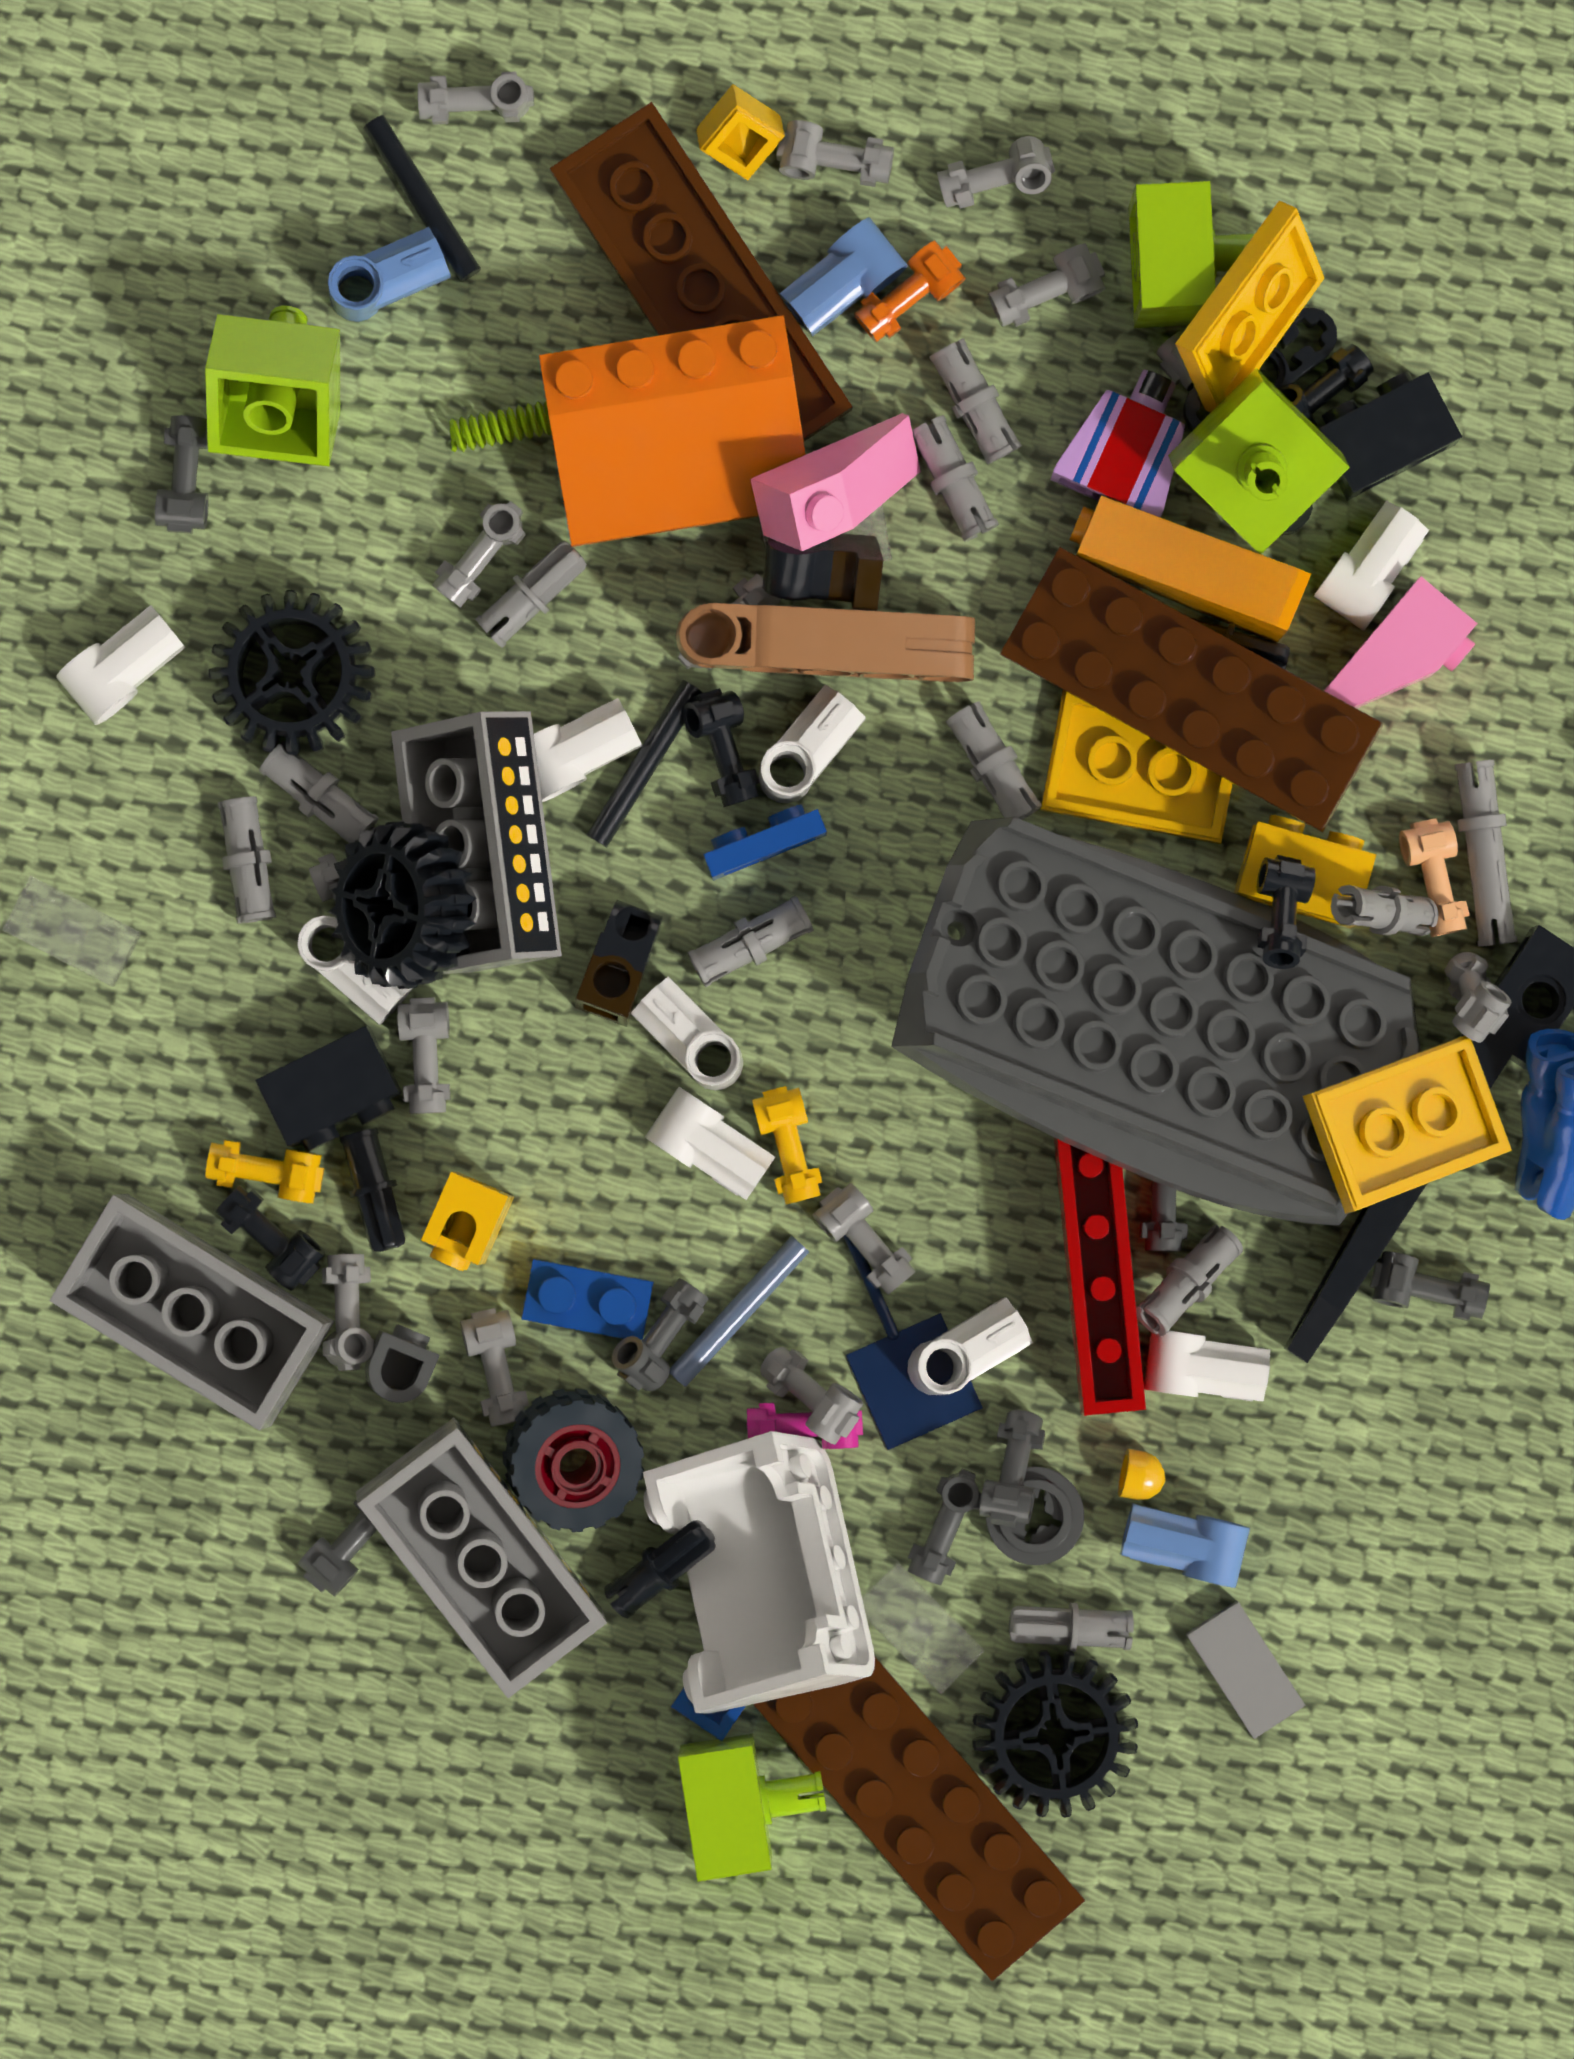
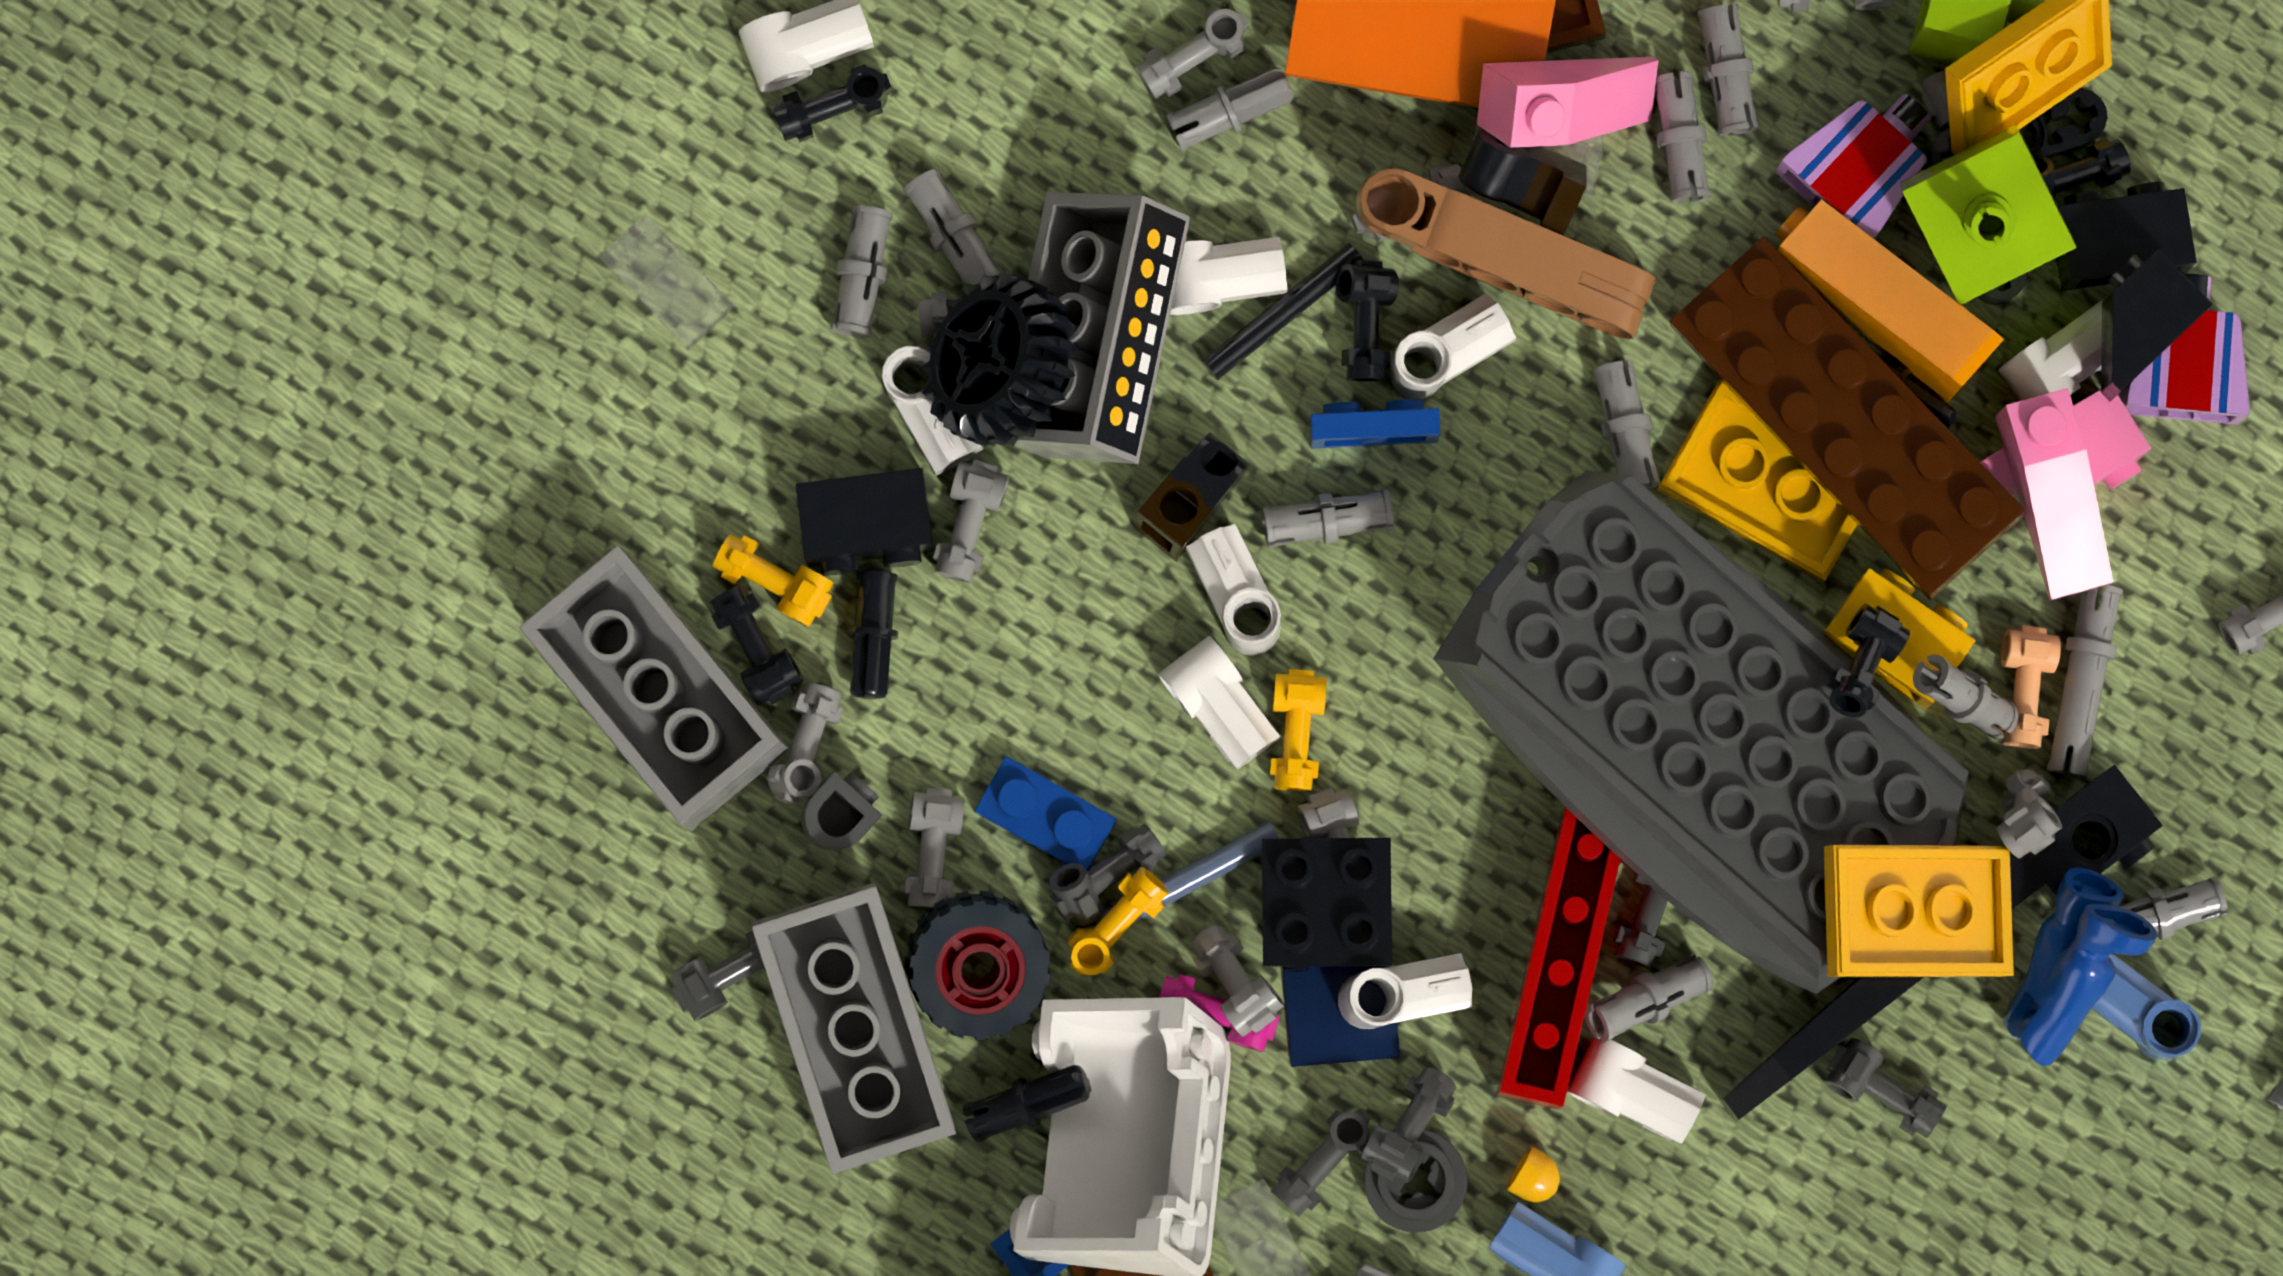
camera: 20 degrees right, 5 degrees down
black gear [208,590,376,756] -> none
yellow brick [421,1171,514,1271] -> none
none -> black bar [772,64,893,142]
none -> yellow bar [1068,867,1169,976]
none -> black hinge [1262,837,1392,973]
none -> slope [1995,388,2113,601]
none -> black slope [2101,249,2213,401]
none -> torso [2120,274,2250,425]

